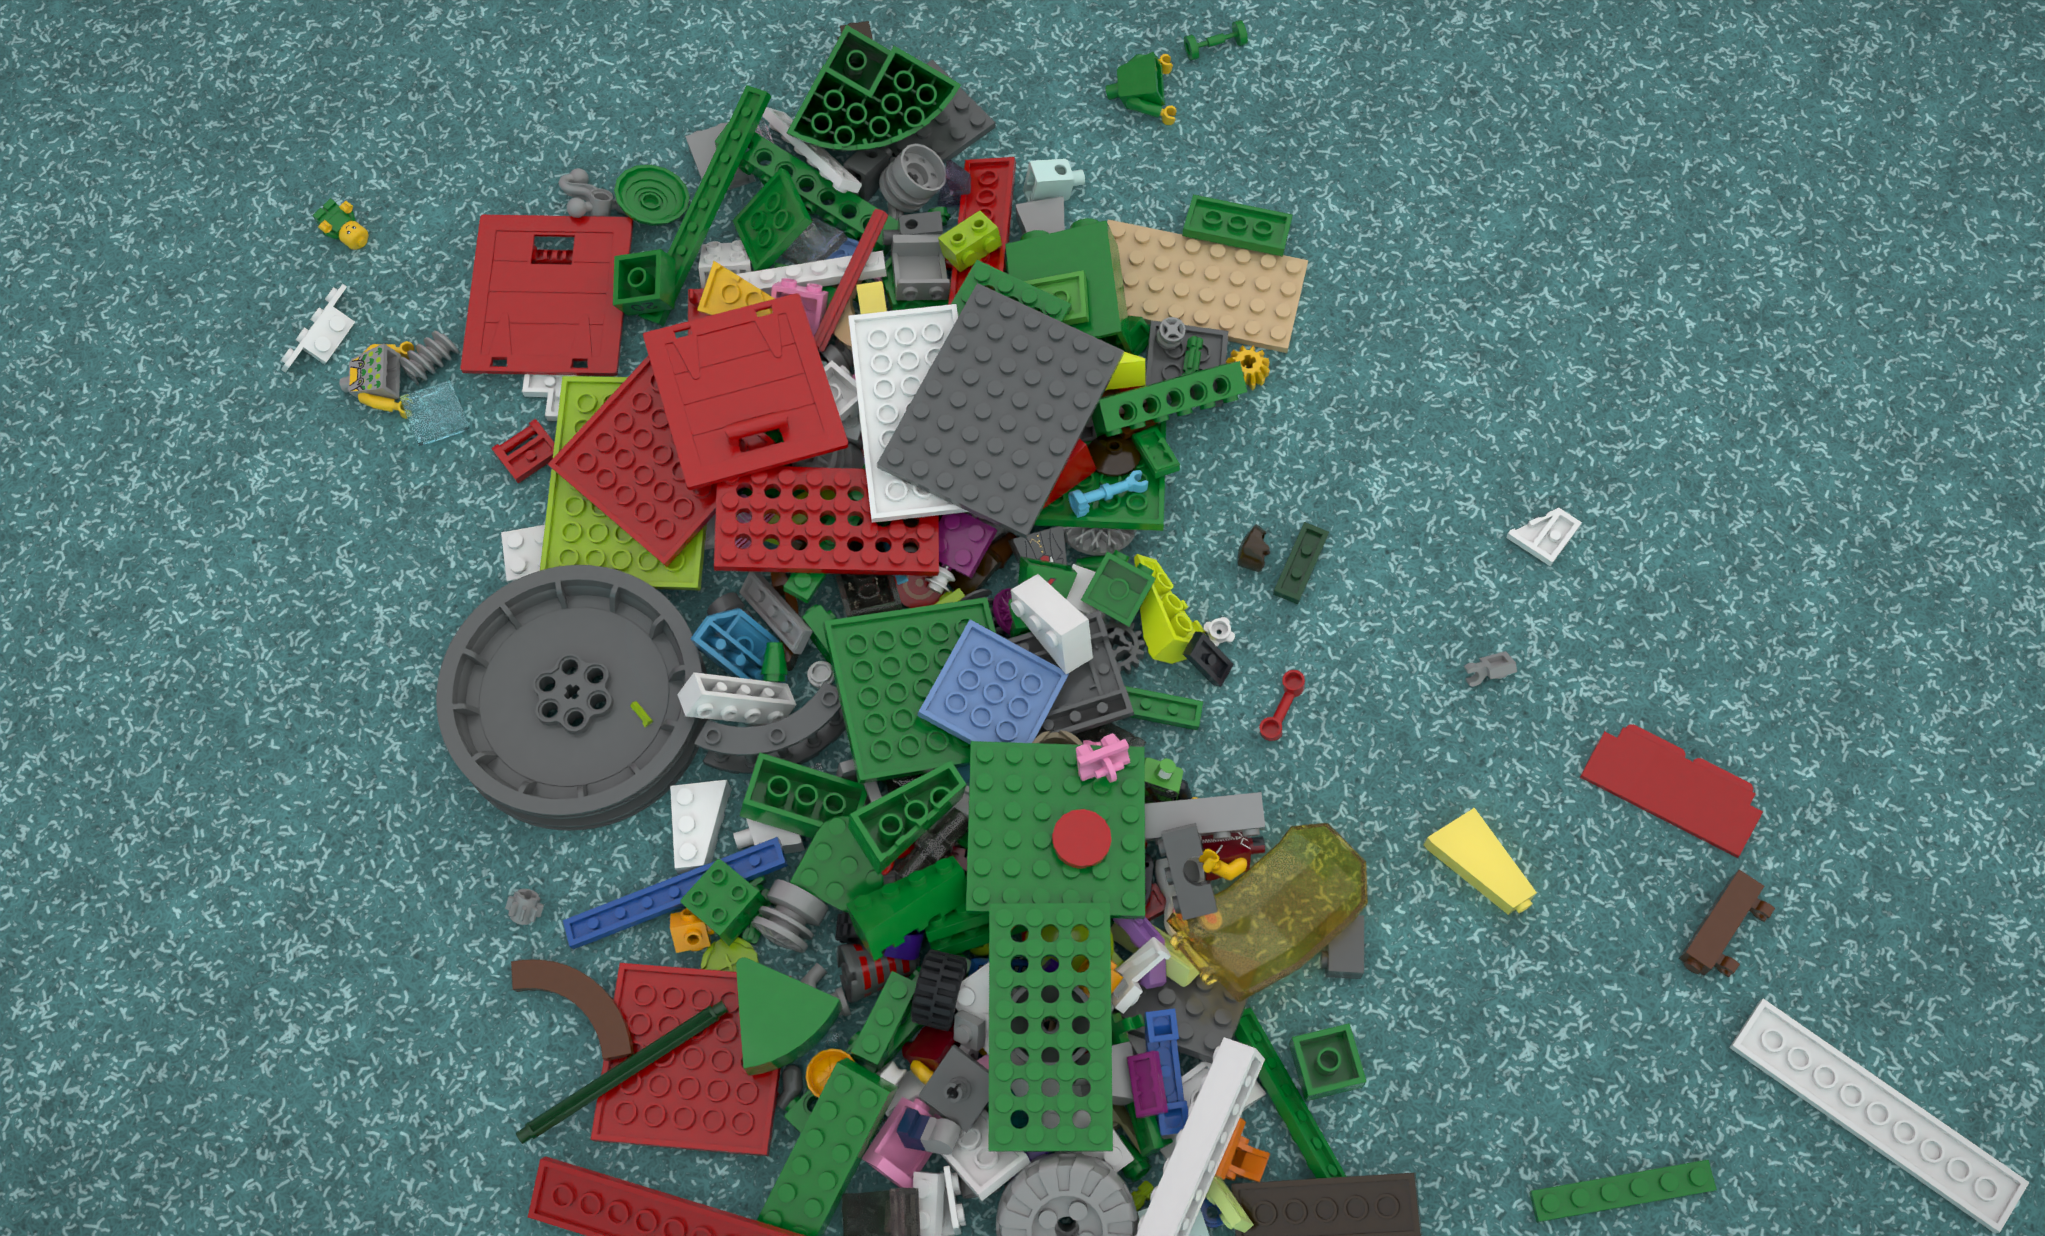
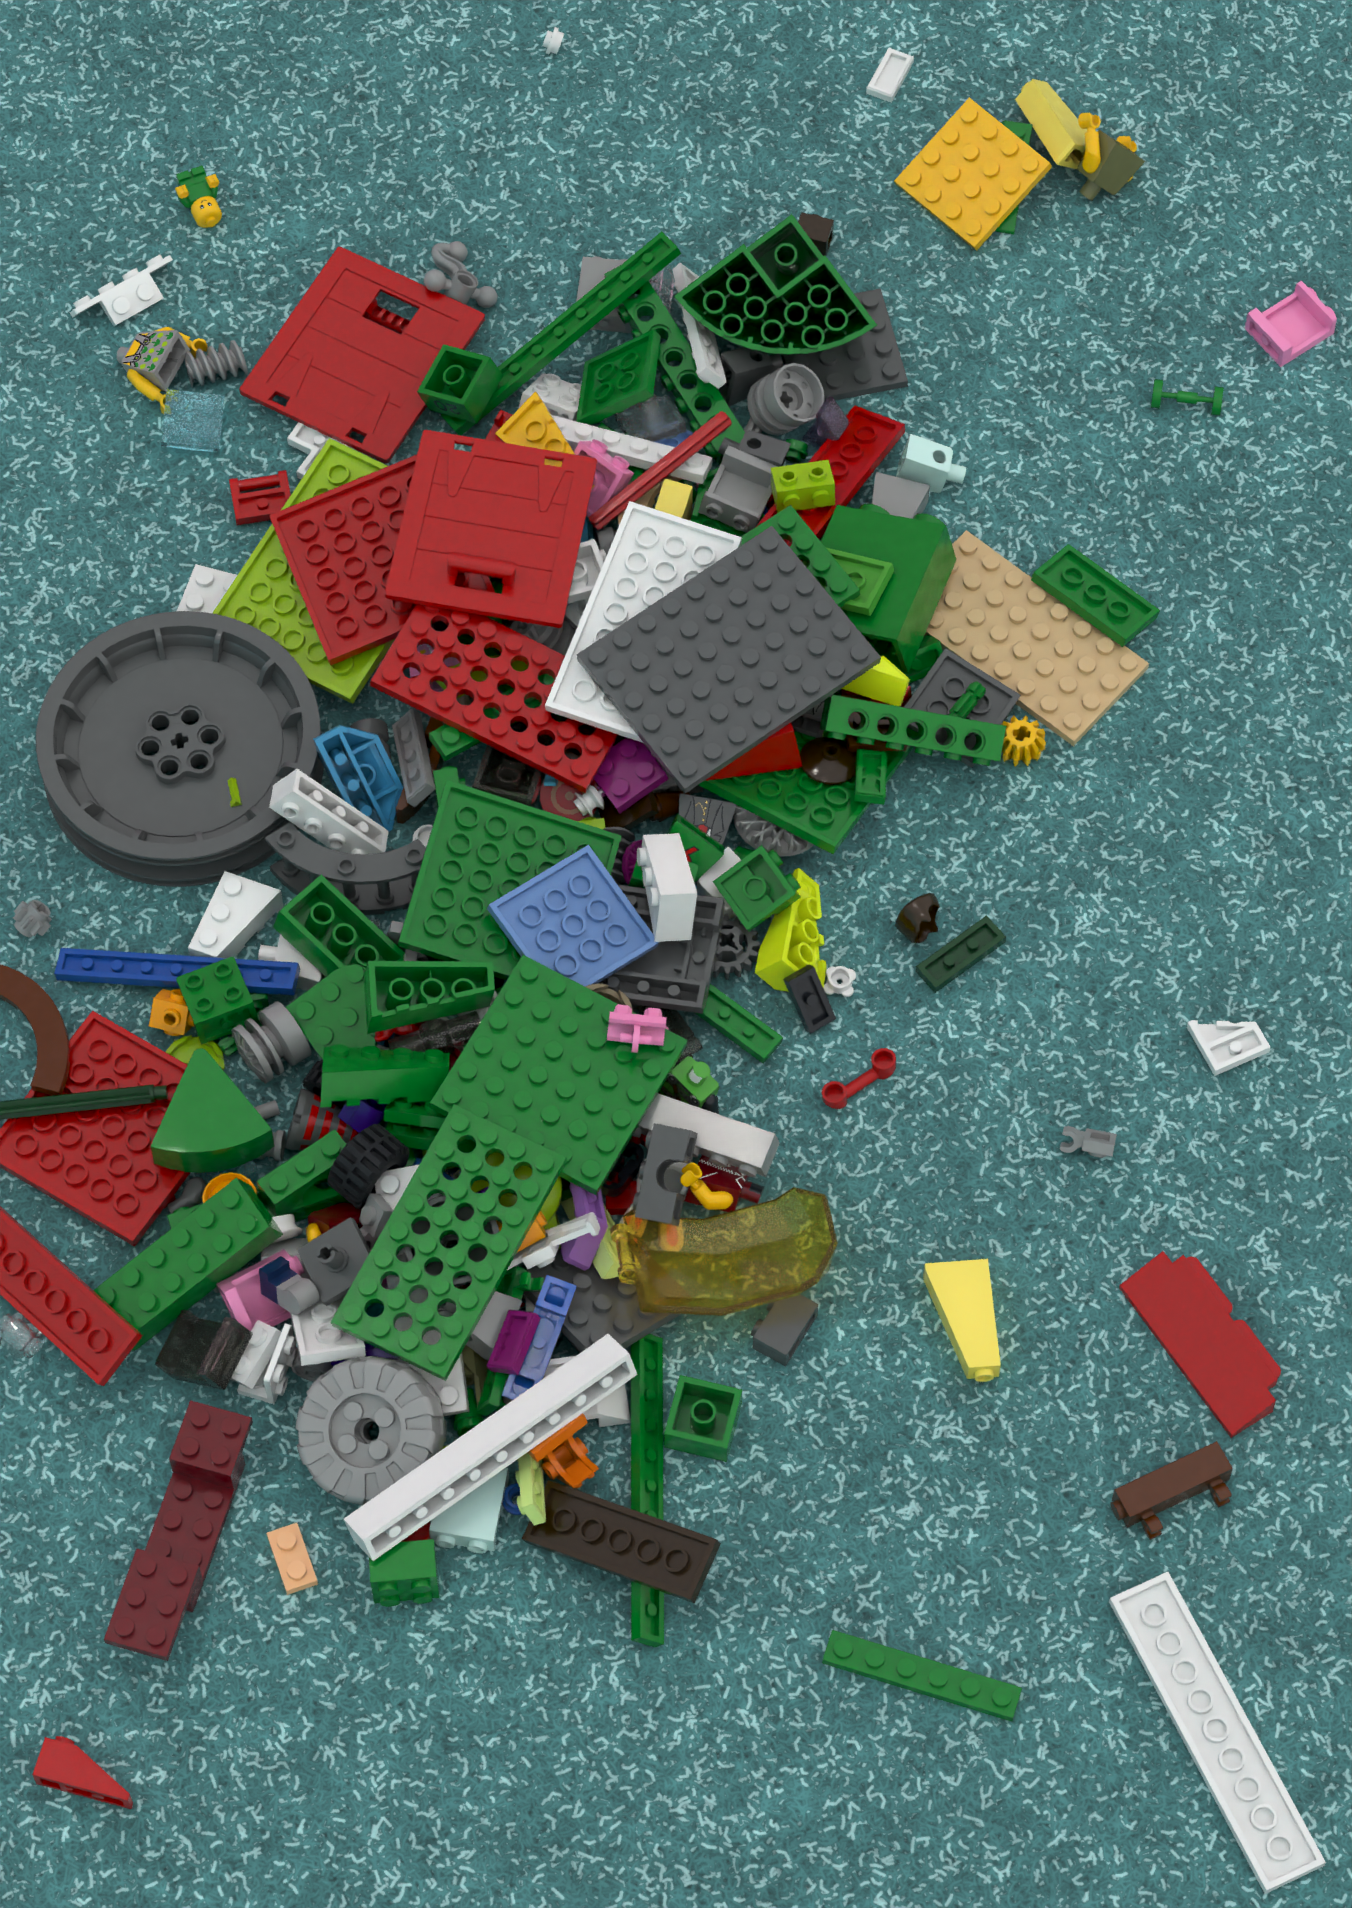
camera: 25 degrees right, 5 degrees down
green hat [614,165,690,226] -> none
green cone [760,642,788,682] -> none
red tile [1052,809,1112,869] -> none
medium azure piece [1068,470,1148,518] -> none
green torso [1105,52,1177,125] -> none
light grey wheel [1156,317,1185,350] -> none

